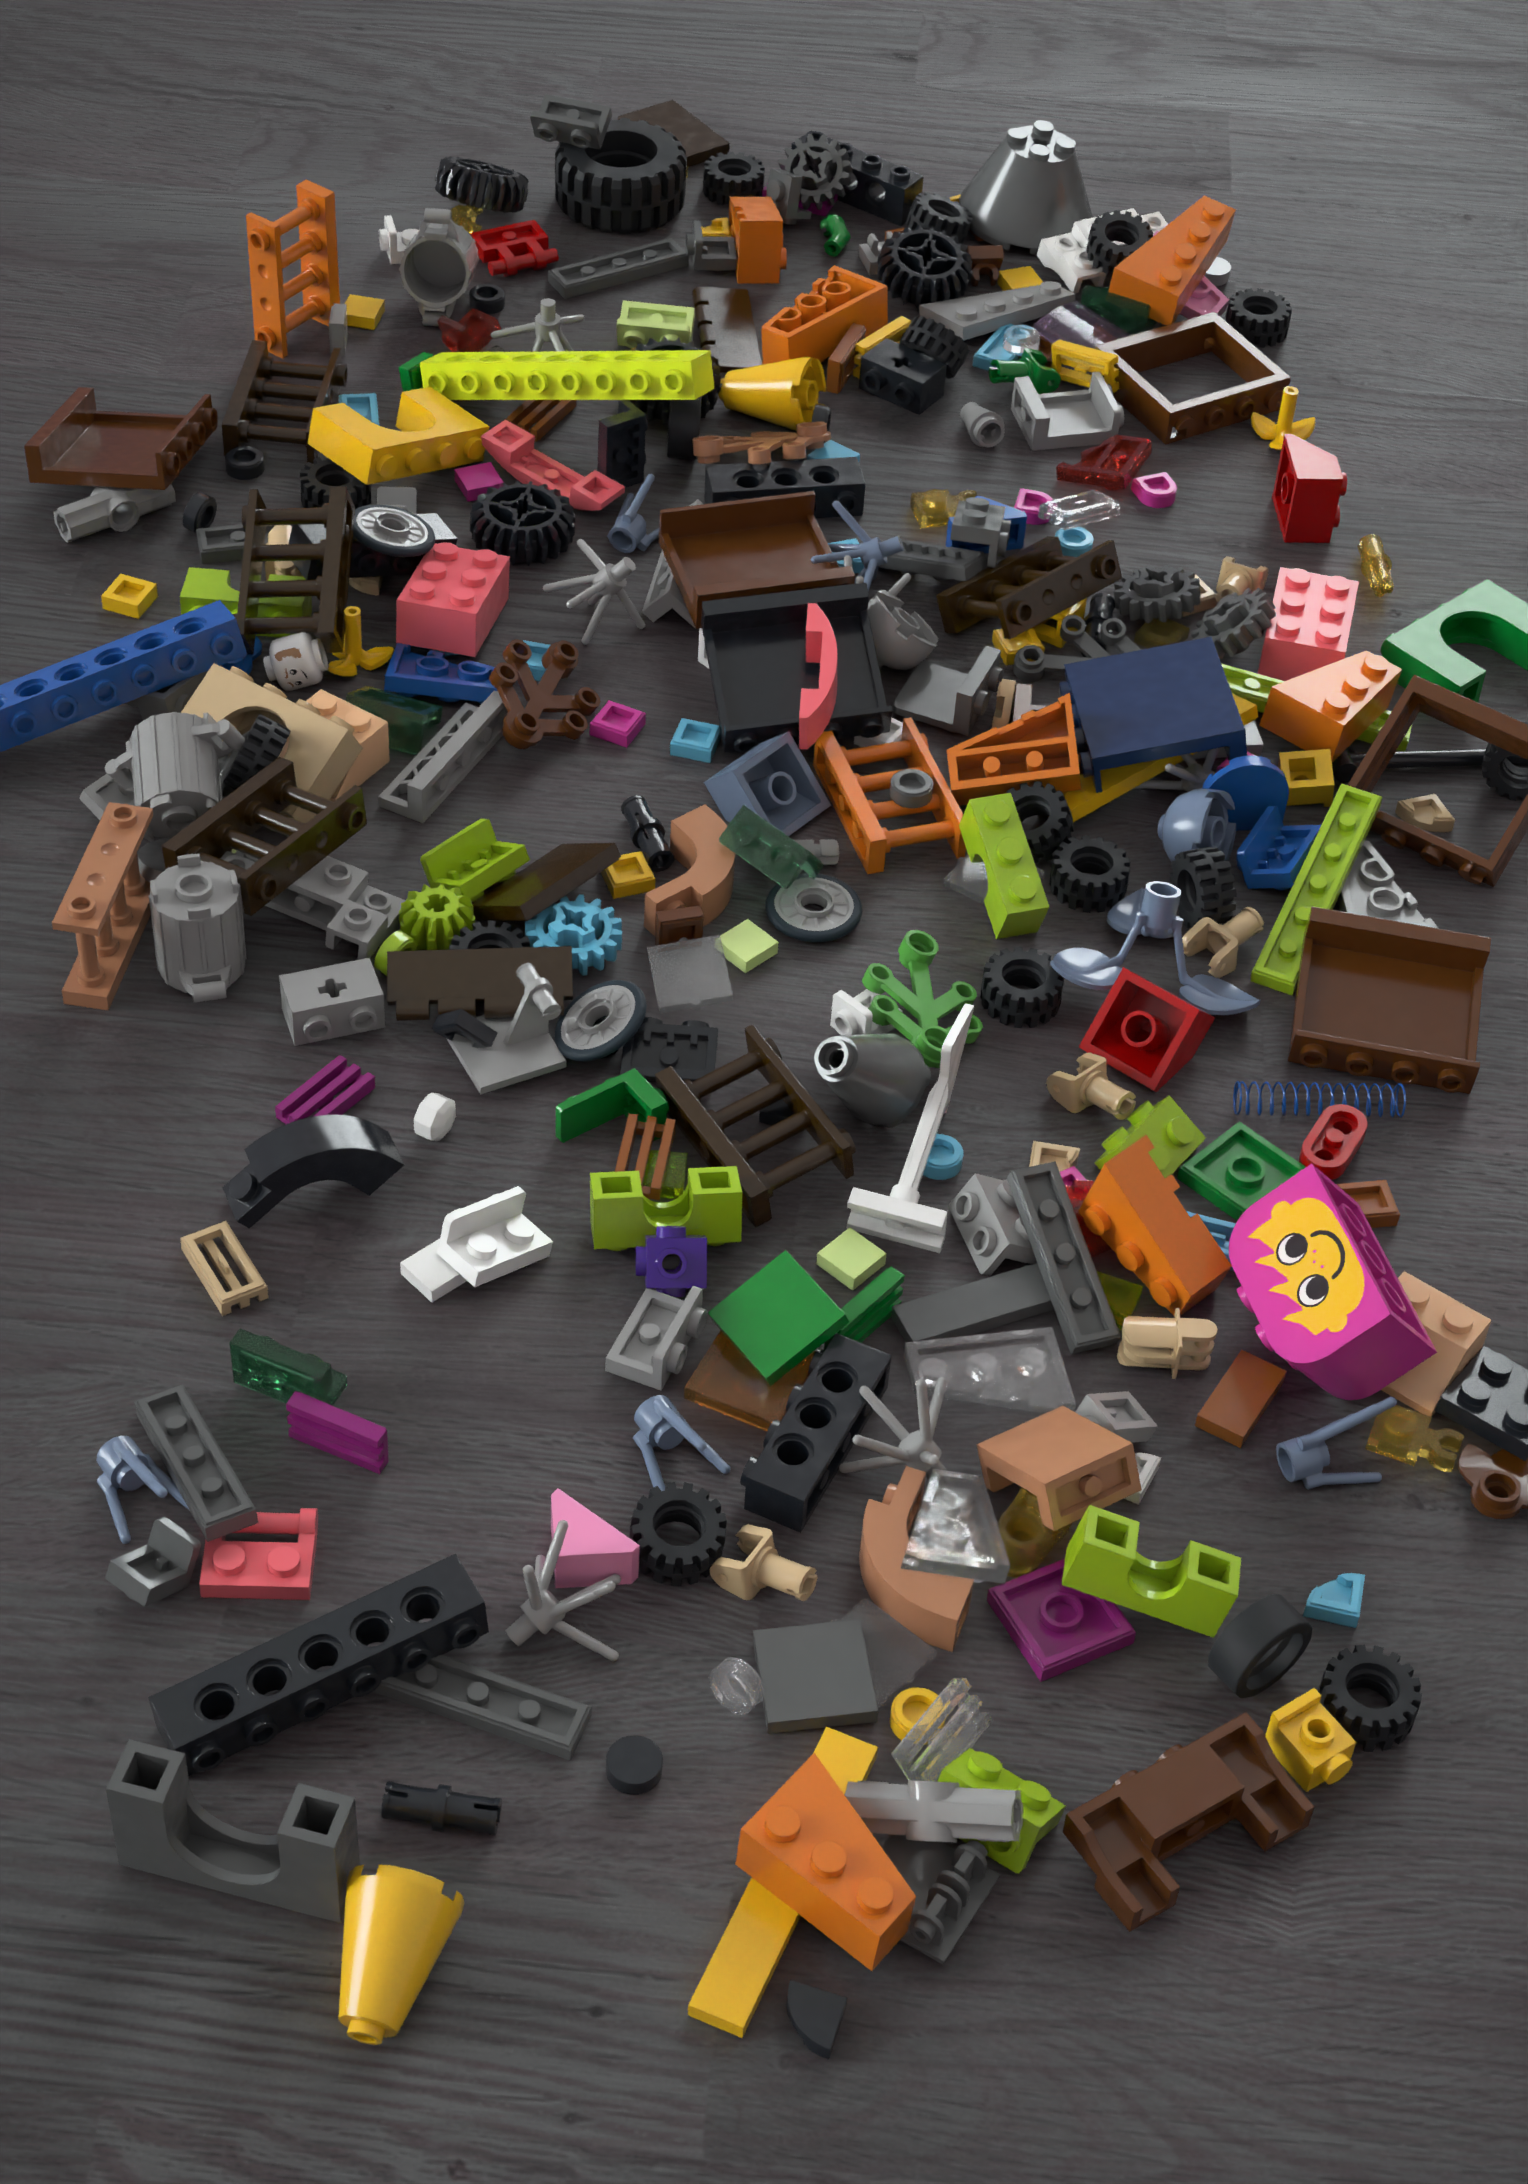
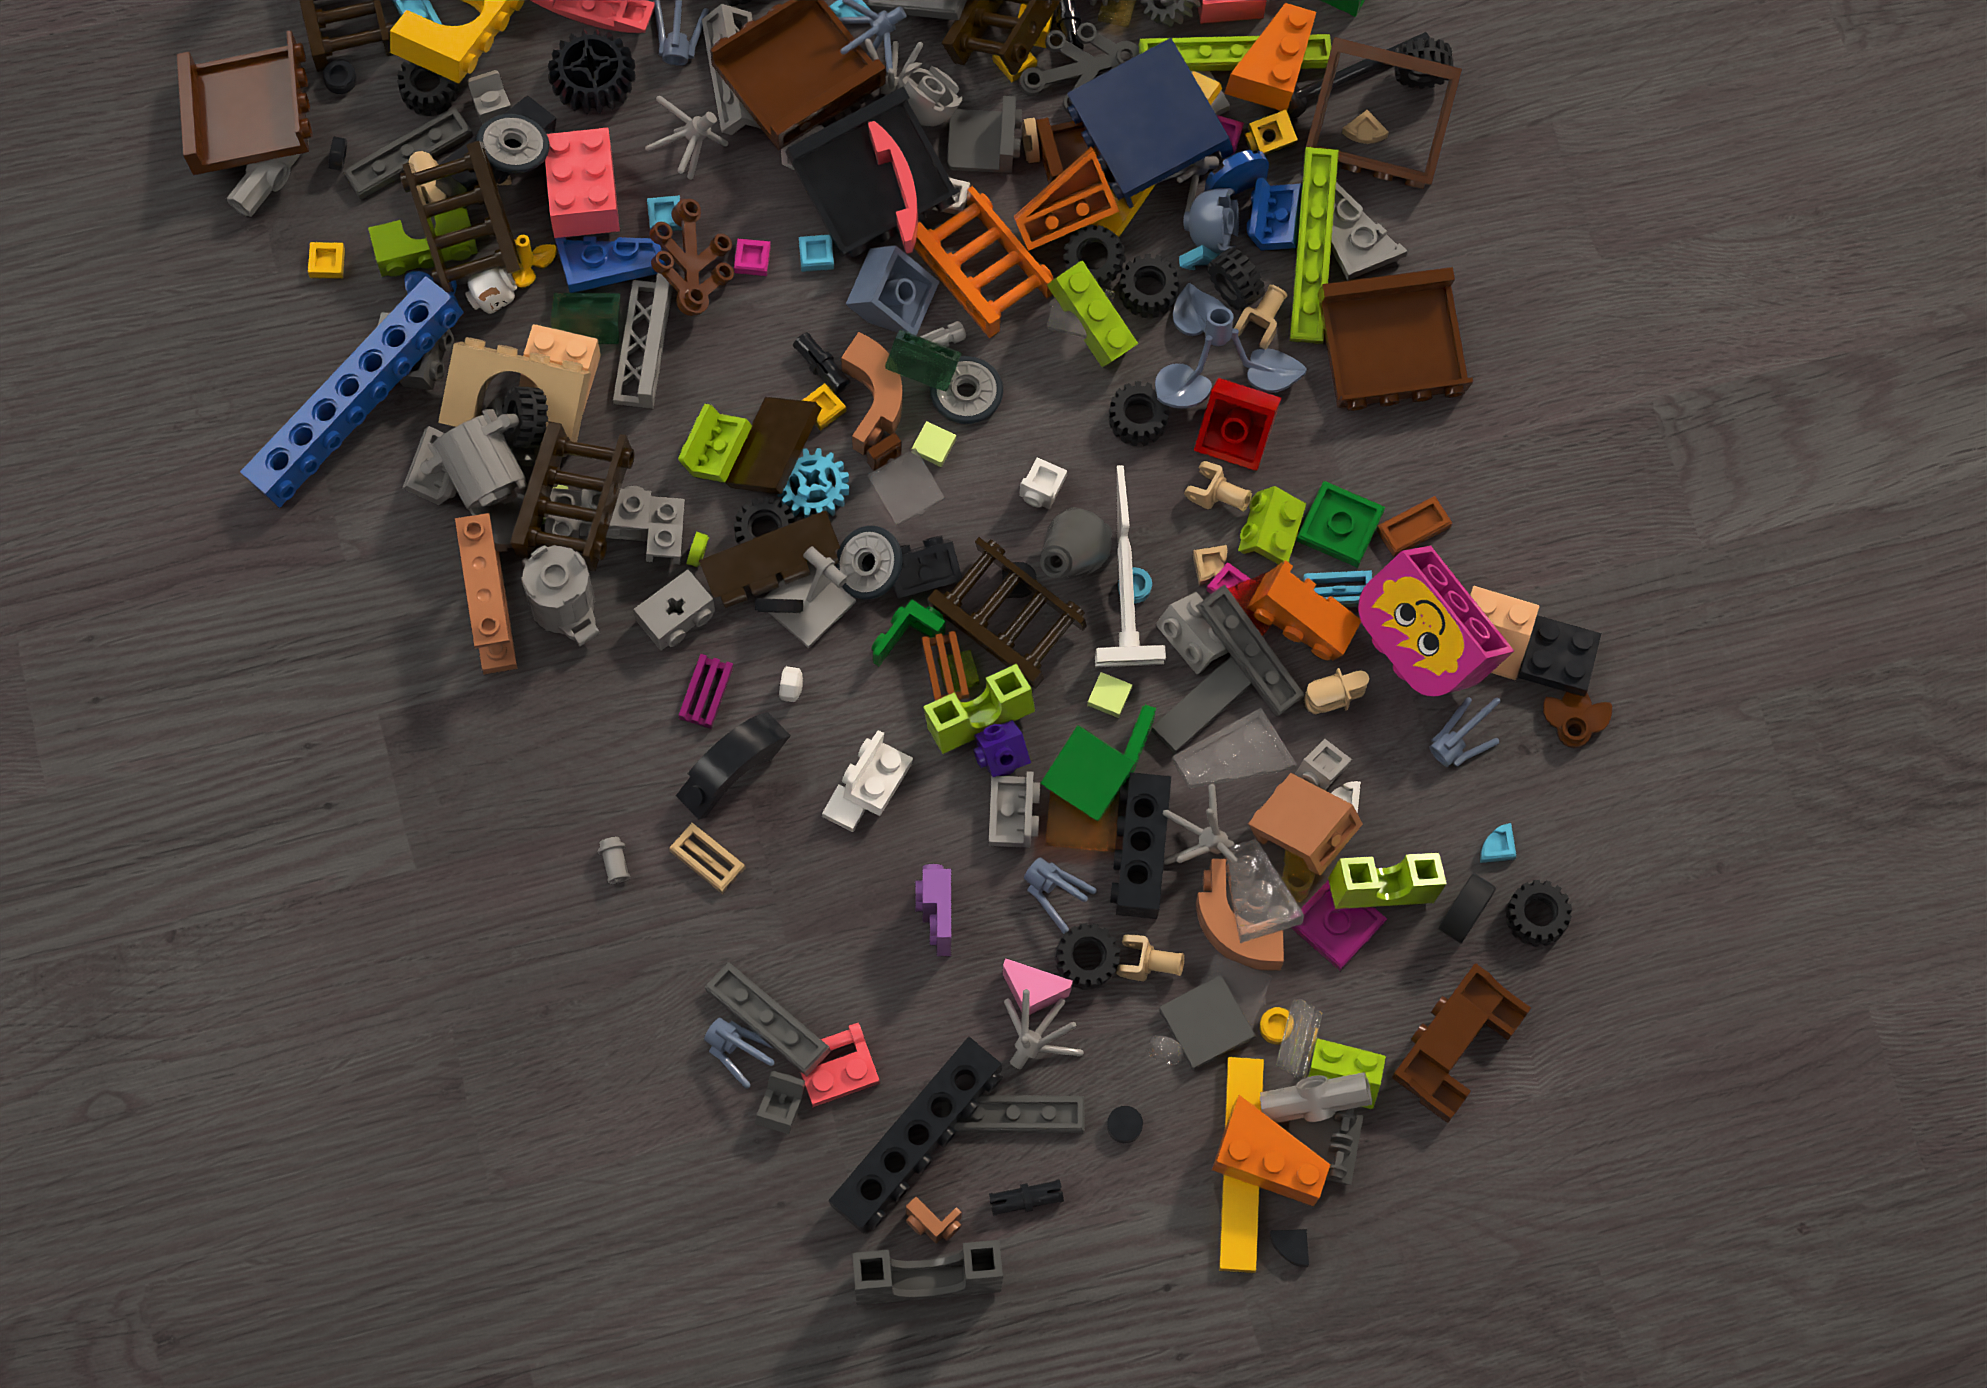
camera: 20 degrees left, 25 degrees up
clear green bracket [229,1328,348,1406] -> none
magenta tile [286,1391,389,1474] -> none
yellow cone [338,1864,464,2045] -> none
lime gear [399,883,475,951] -> none
dark pink tile [454,462,504,502] -> none
bright green plant [862,930,983,1068] -> none
dark grey tile [890,769,934,808] -> none
clear neon green tile [1097,1271,1143,1330] -> none
dark orange tile [1195,1349,1287,1448] -> none
blue piece [1233,1081,1406,1118] -> none
yellow brick [1265,1688,1356,1792] -> none
red plate [1299,1104,1368,1180] -> none
clear yellow plate [1365,1400,1464,1472] -> none
none -> light grey pin [598,837,630,884]
none -> nougat bracket [906,1197,962,1244]
none -> medium lavender plate [916,864,951,956]
none -> medium azure tile [1179,245,1220,270]

